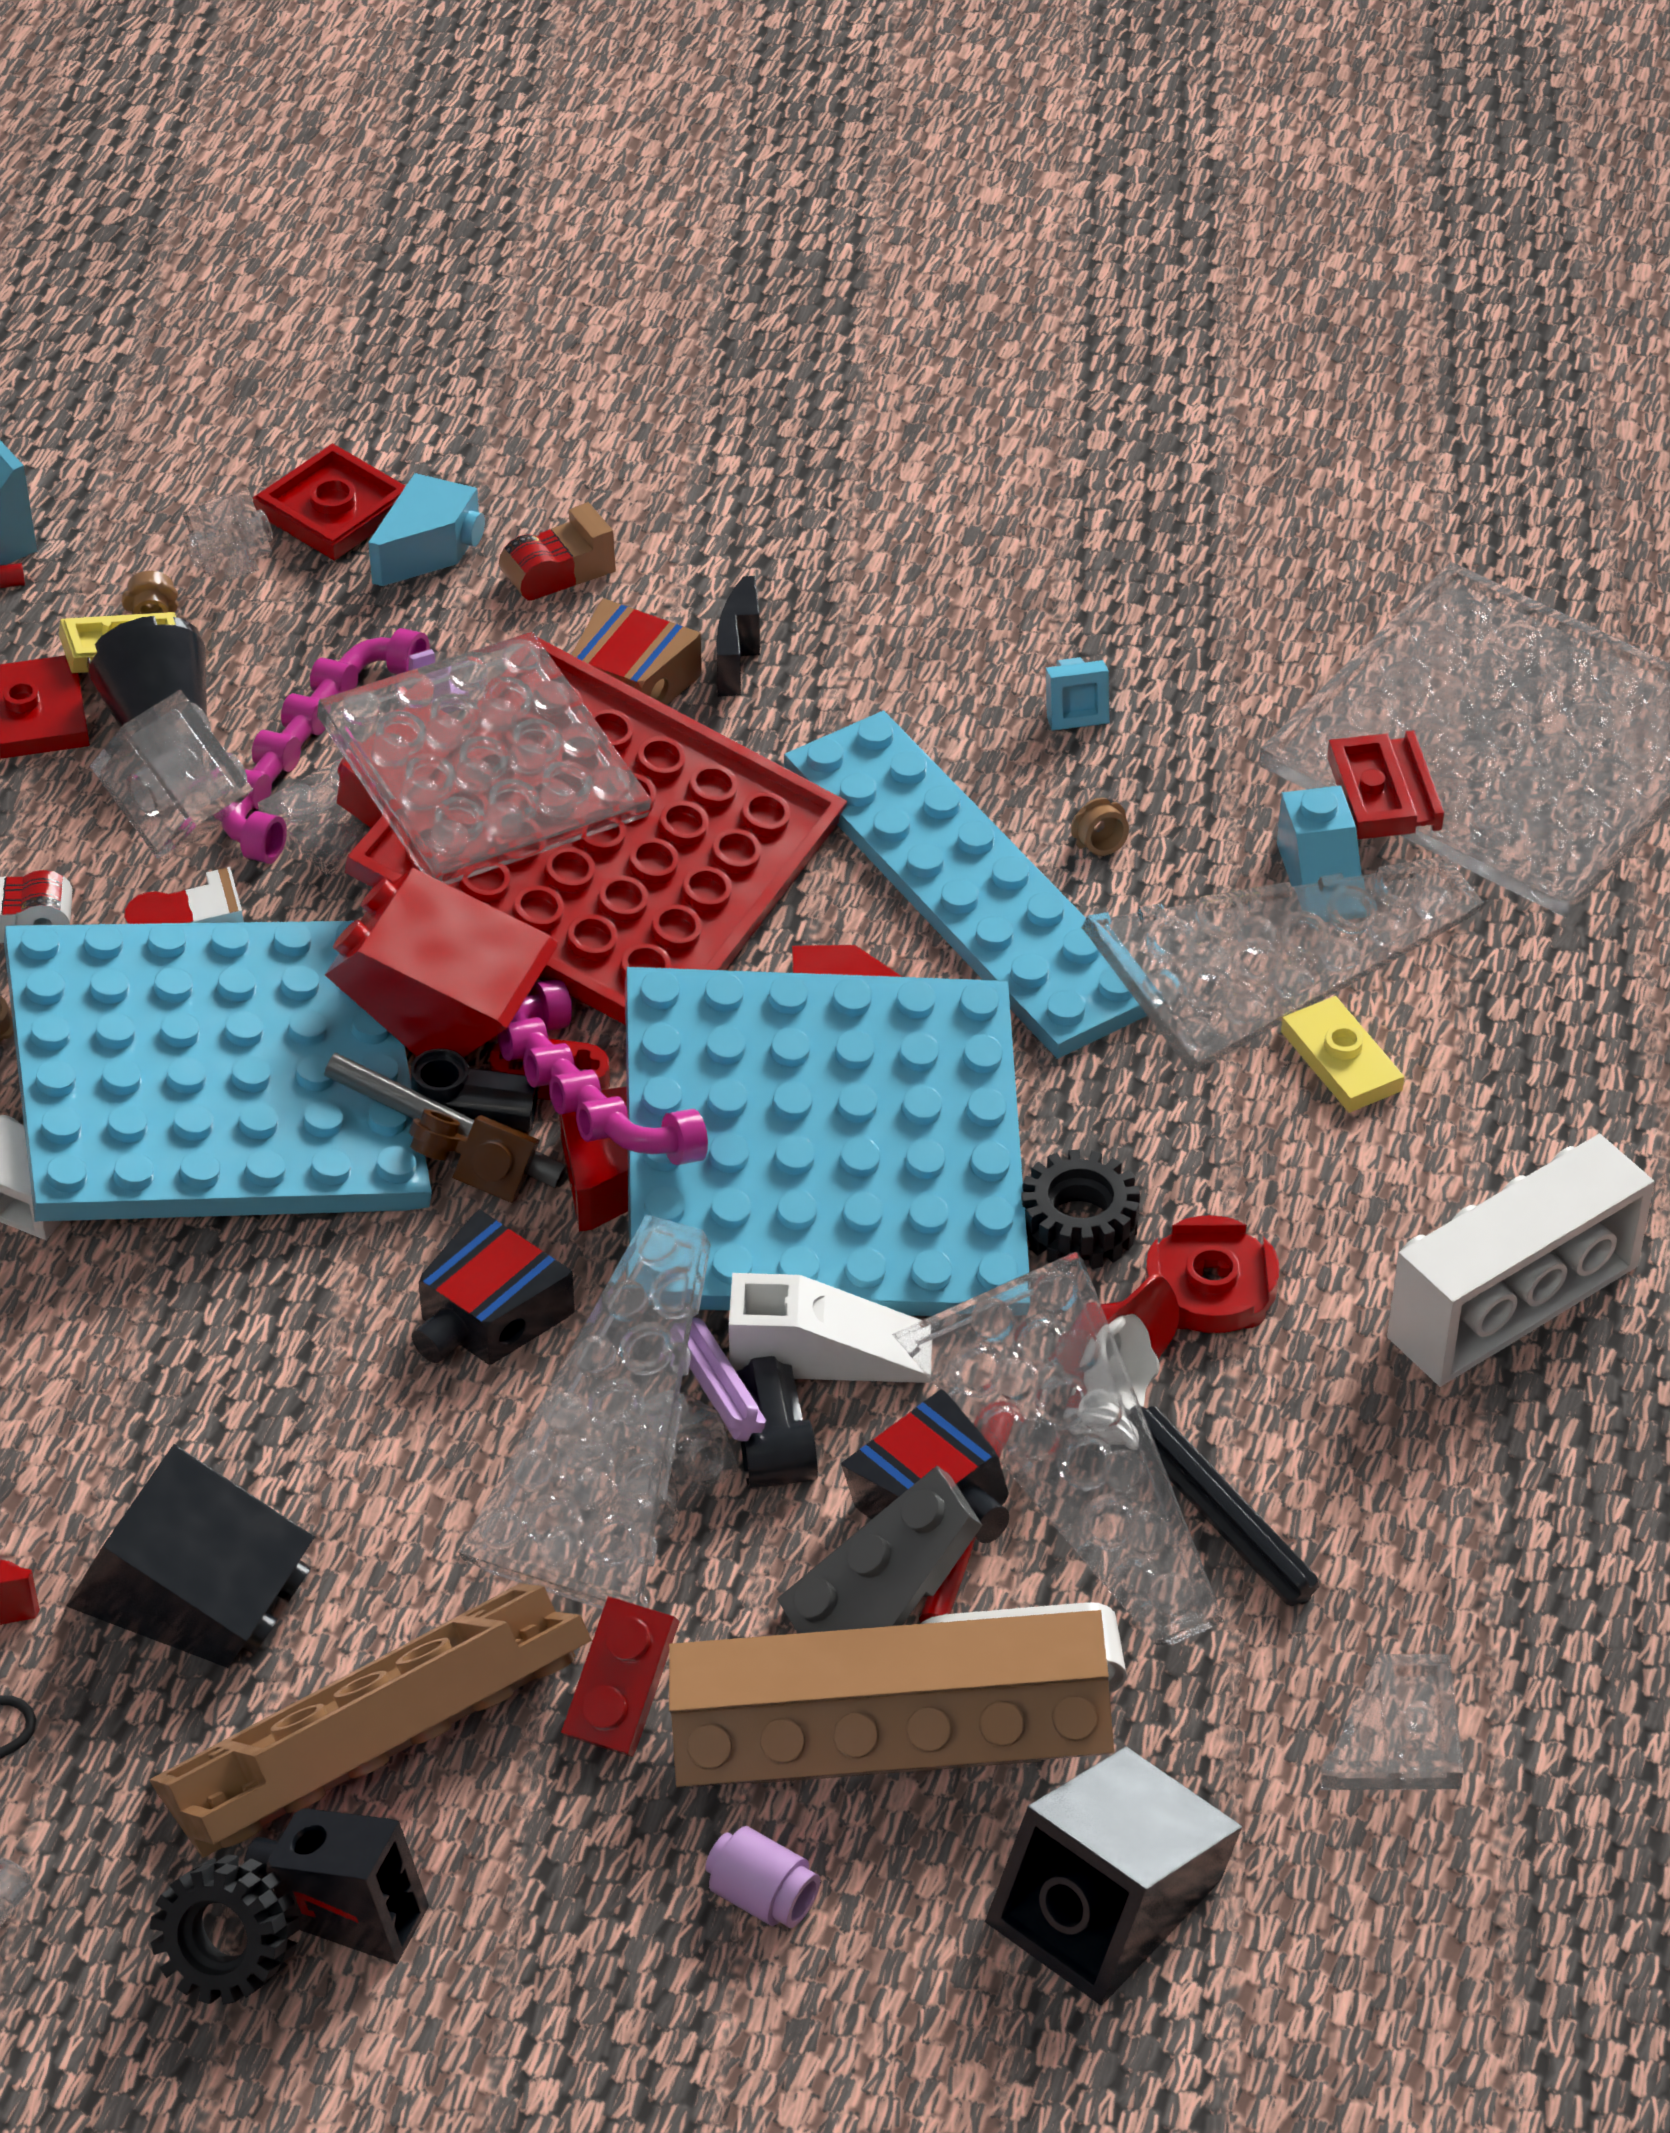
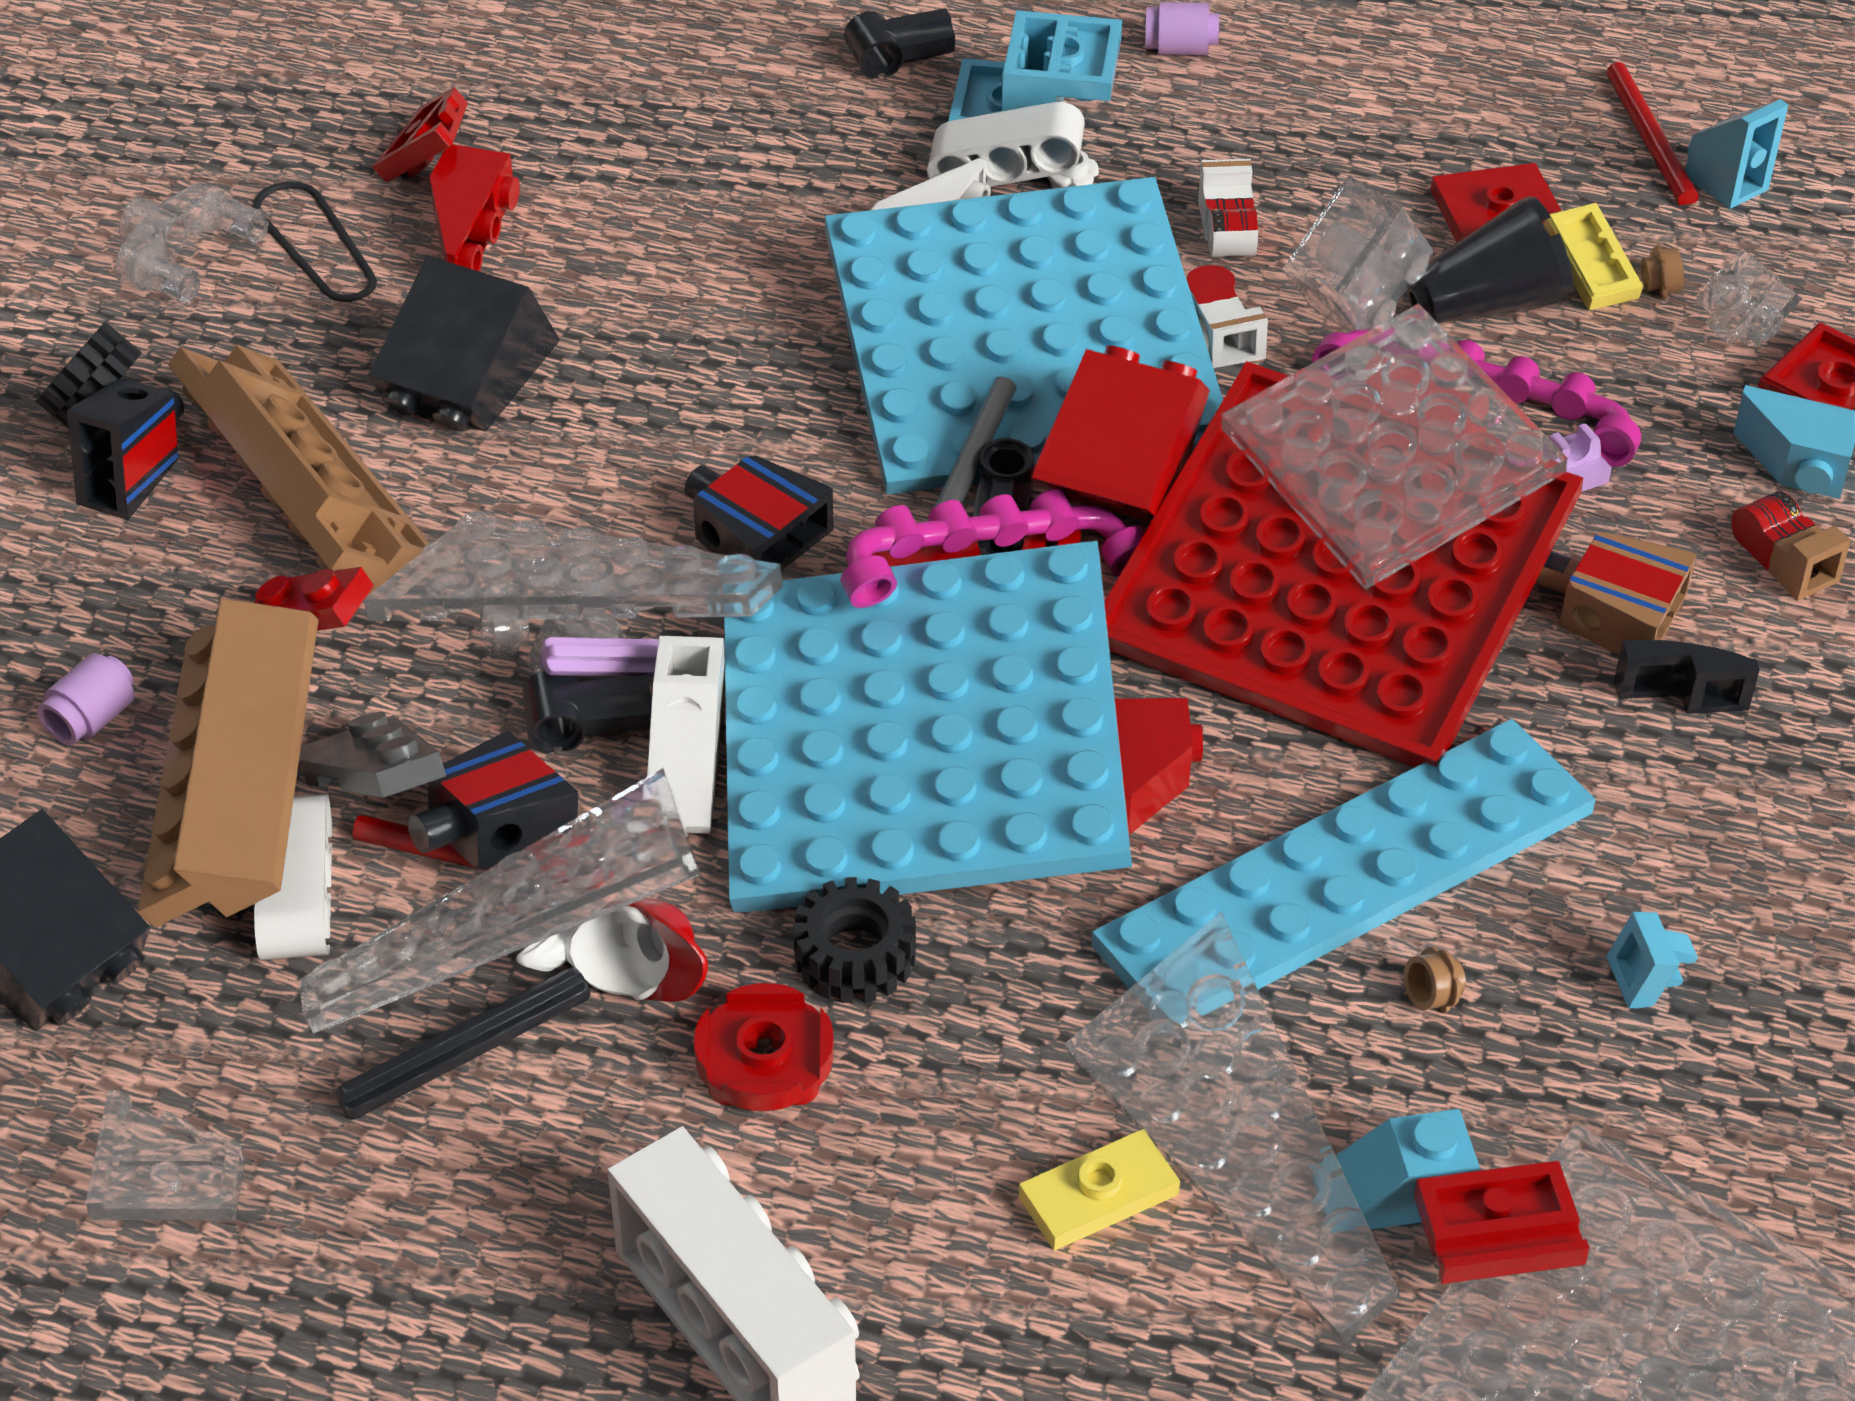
camera: 90 degrees right, 0 degrees up
reddish brown plate [409,1109,540,1203] -> none

